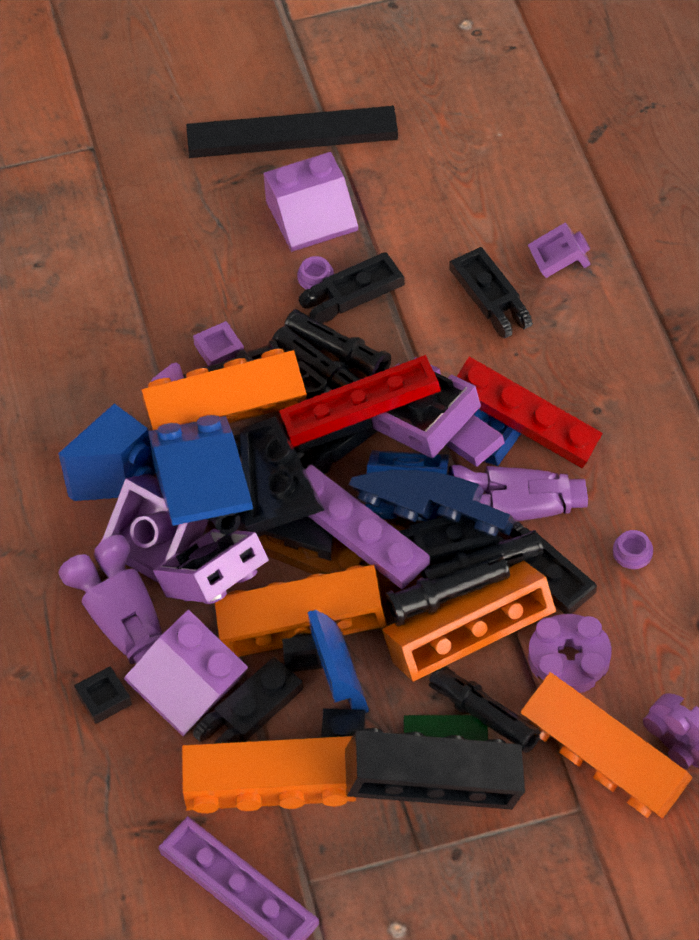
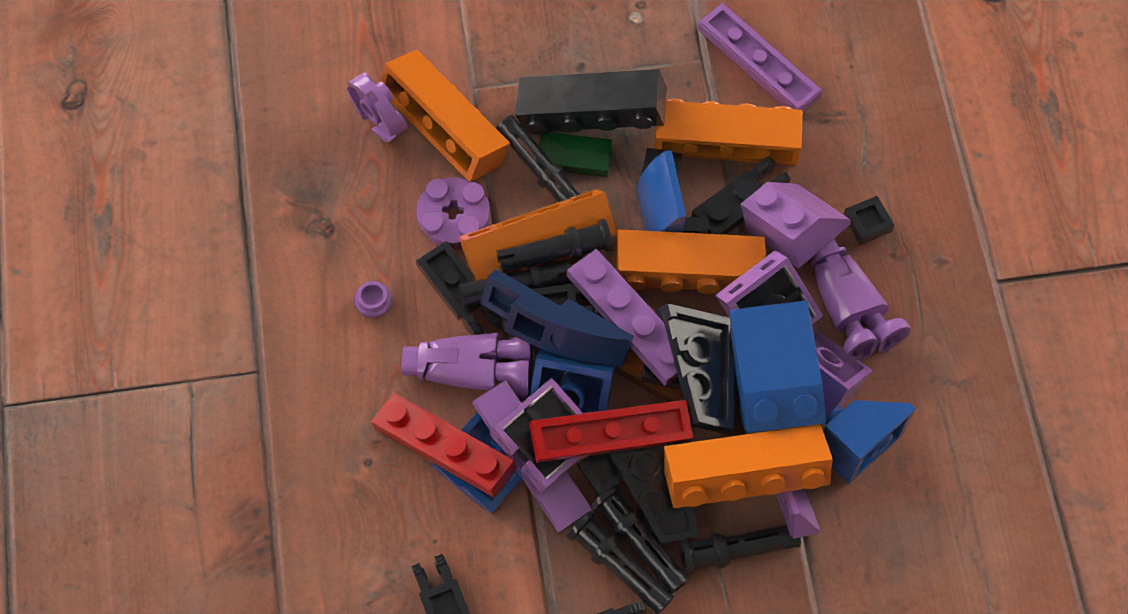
camera: 175 degrees left, 10 degrees up
medium lavender plate [193,321,244,366] -> none

